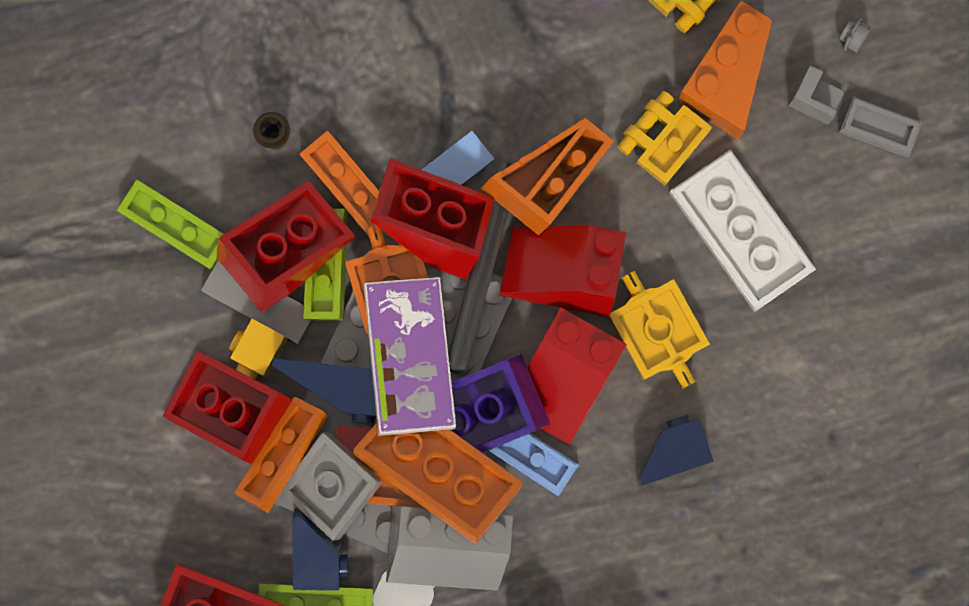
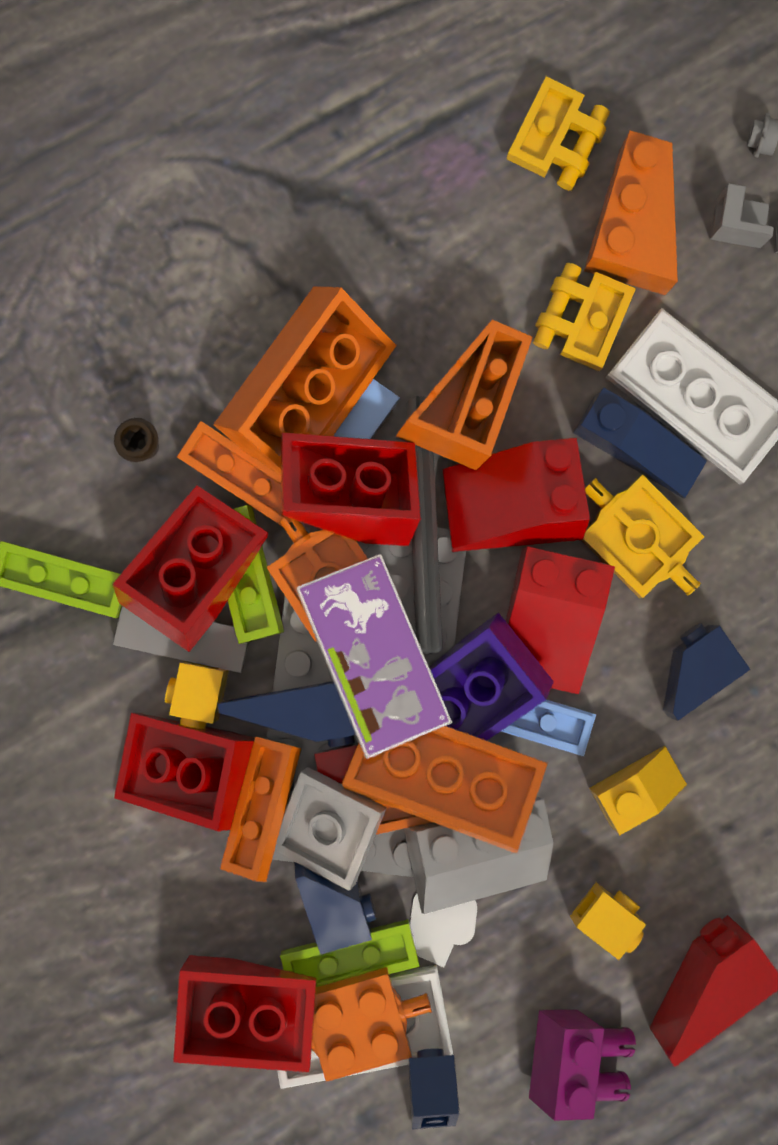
camera: 20 degrees left, 5 degrees up
none -> orange slope [213,286,397,474]
none -> dark blue slope [573,387,707,499]
none -> yellow slope [589,746,687,835]

